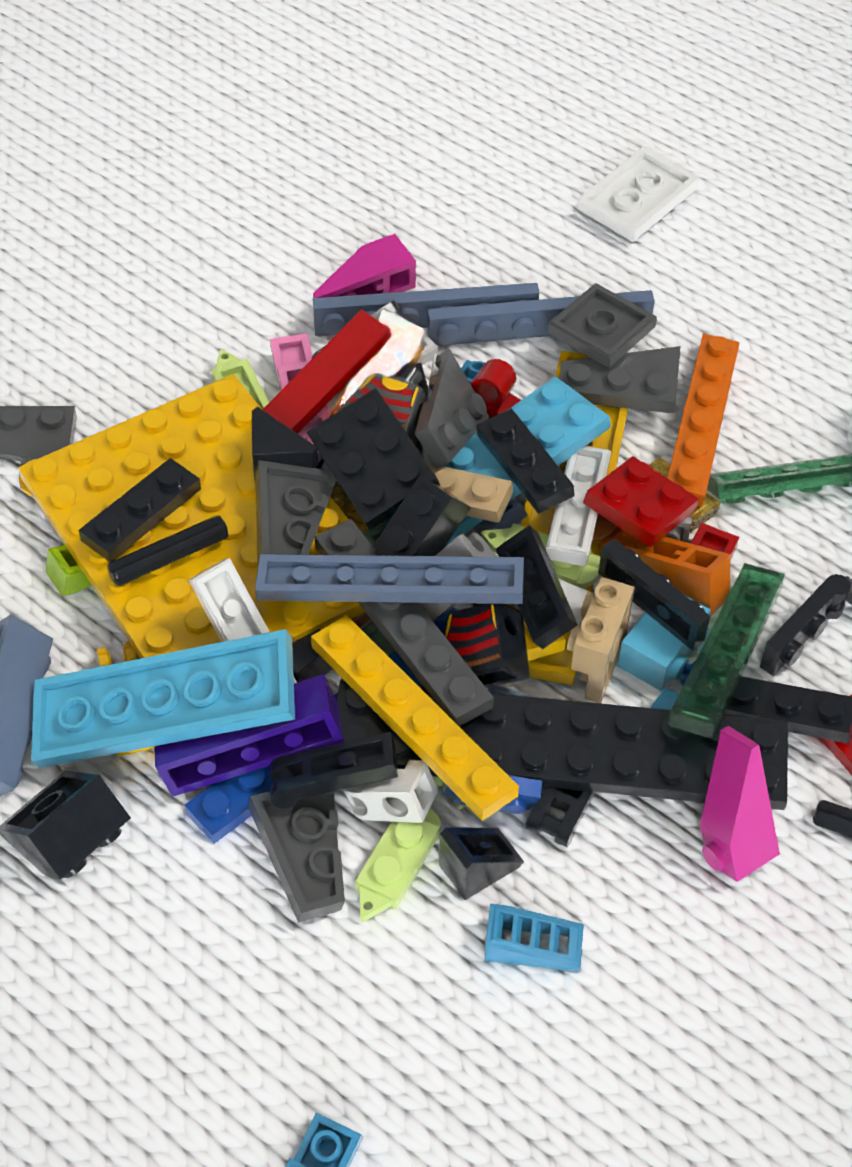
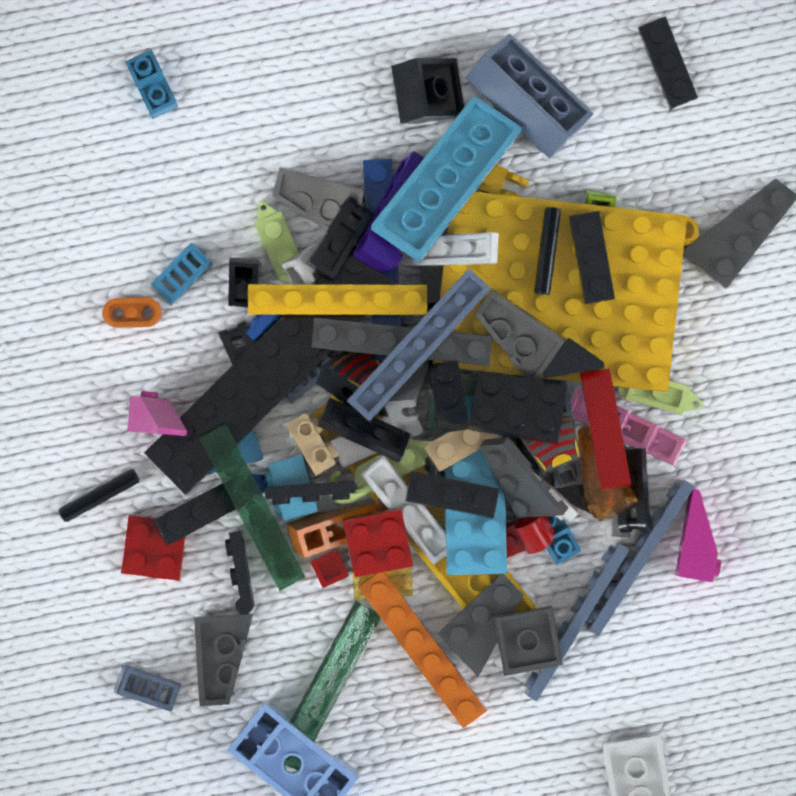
camera: 130 degrees right, 35 degrees up
none -> orange plate [102,297,162,328]

